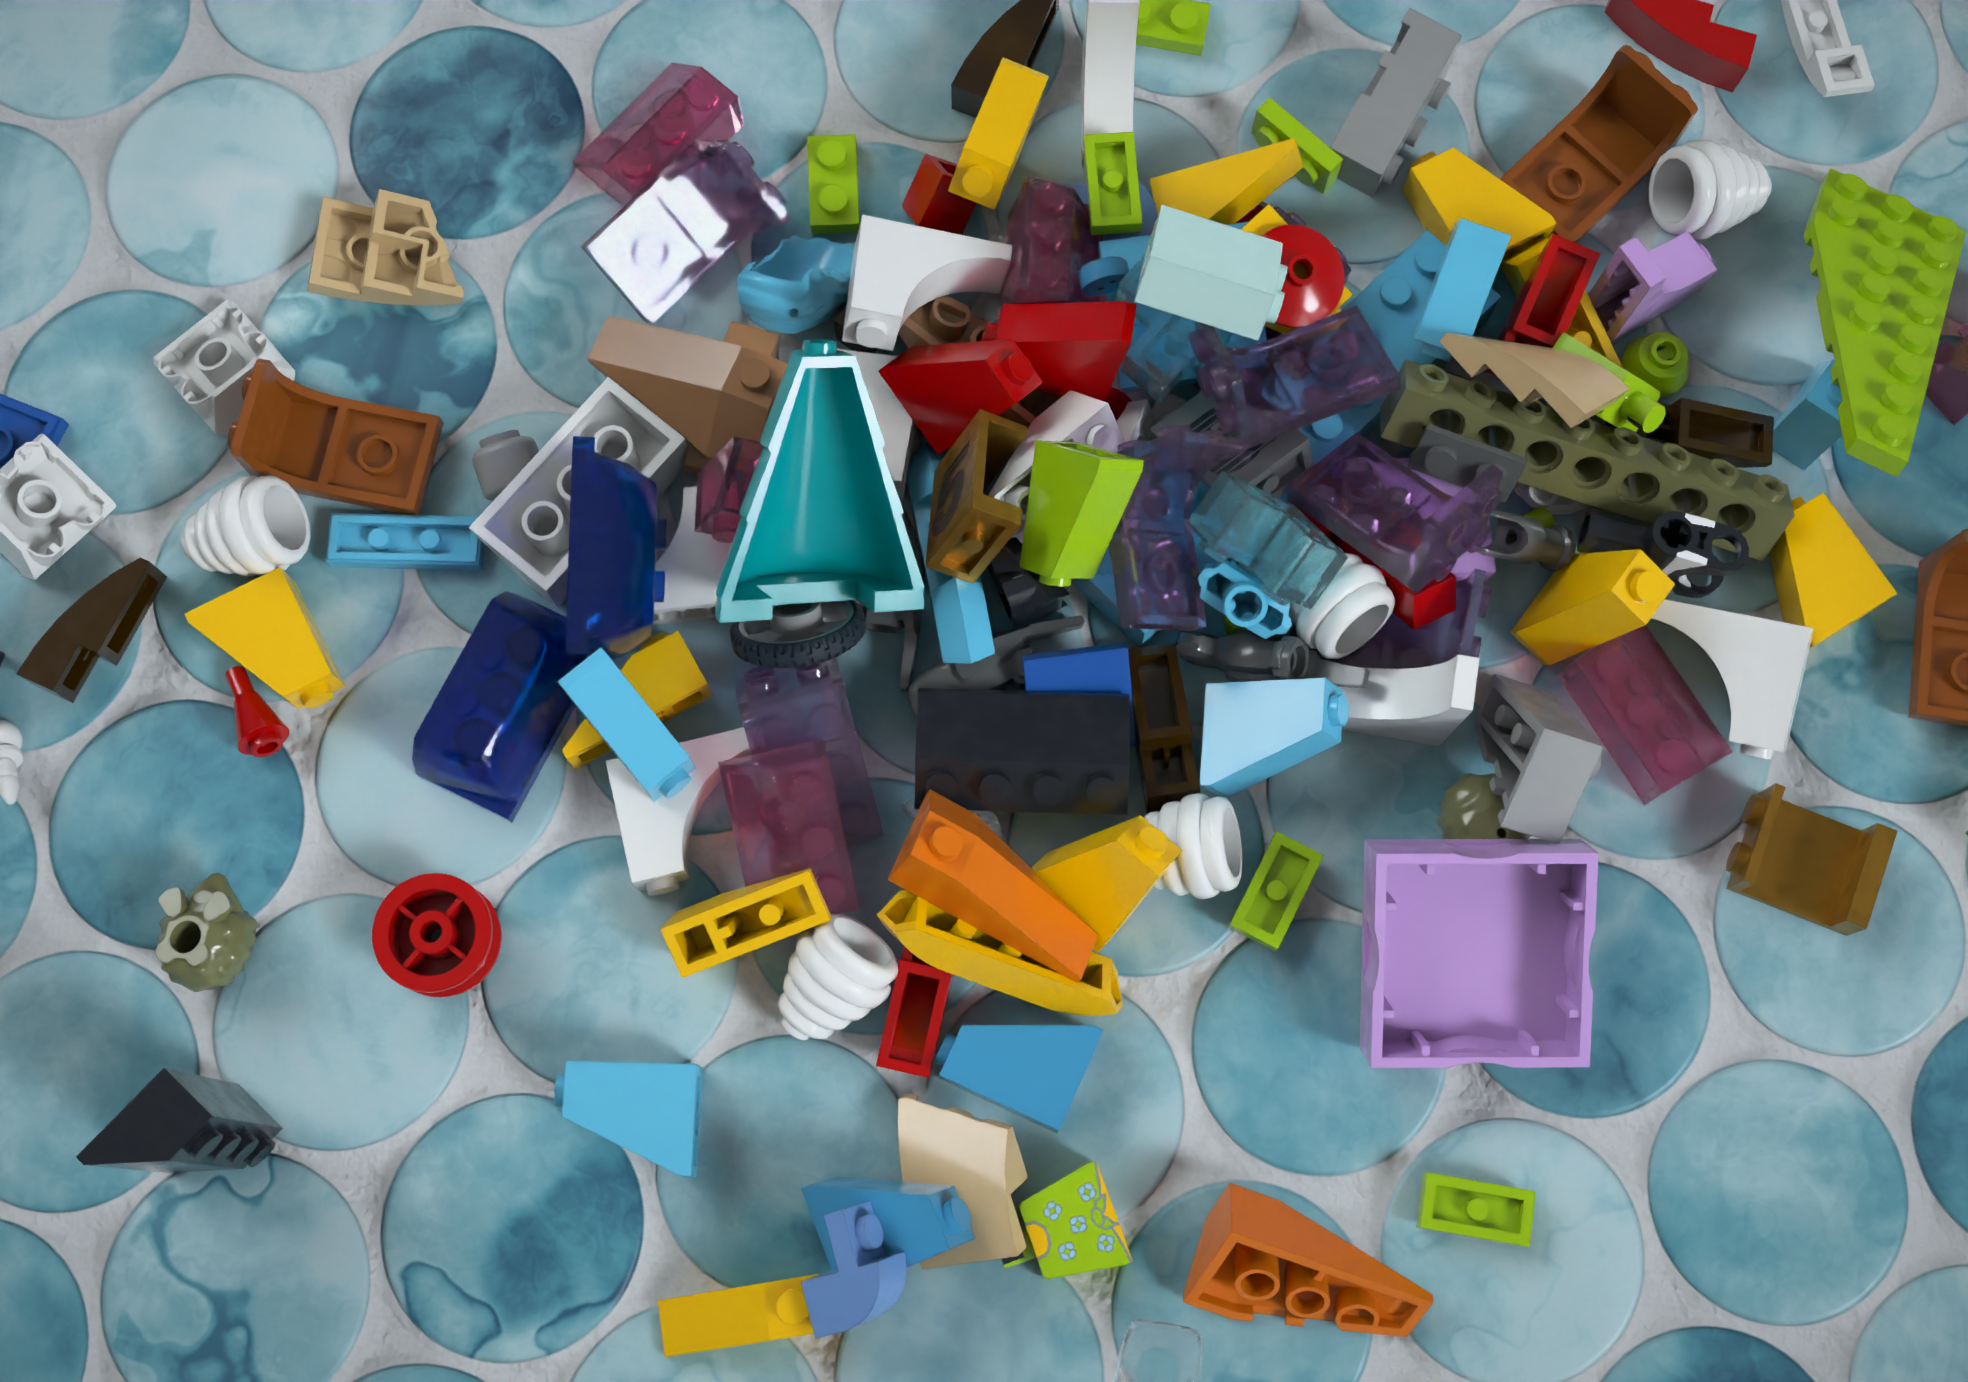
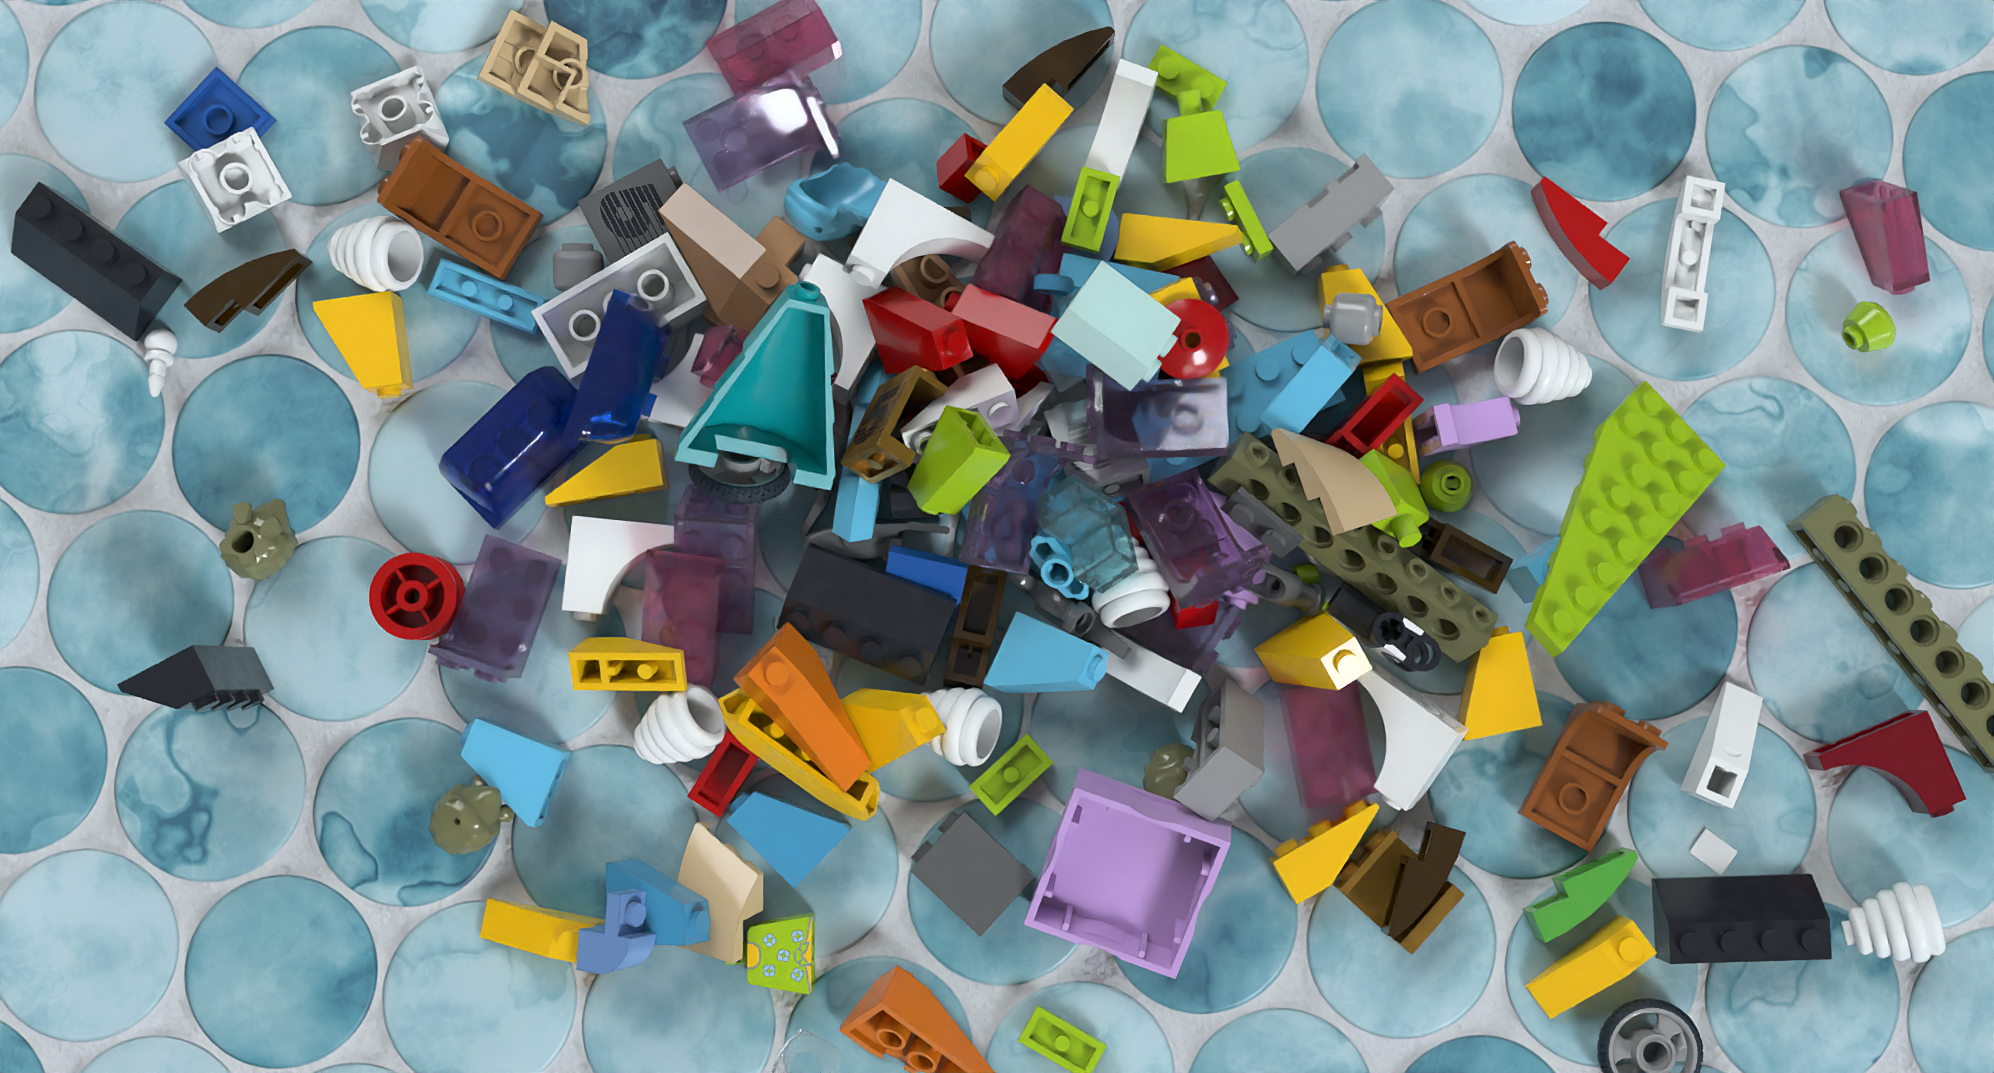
camera: 25 degrees right, 10 degrees up
red cone [225,666,290,757] -> none
medium azure slope [557,647,696,802] -> none
lime plate [807,134,860,234] -> none
none -> clear purple bracket [427,534,563,683]
none -> olive animal [428,775,514,855]
none -> dark grey panel [577,158,683,265]
none -> dark grey panel [910,810,1035,937]
none -> lime torso [1162,89,1240,183]
none -> yellow slope [1268,799,1379,904]
none -> light grey head [1323,292,1383,345]
none -> dark brown slope [1380,821,1466,938]

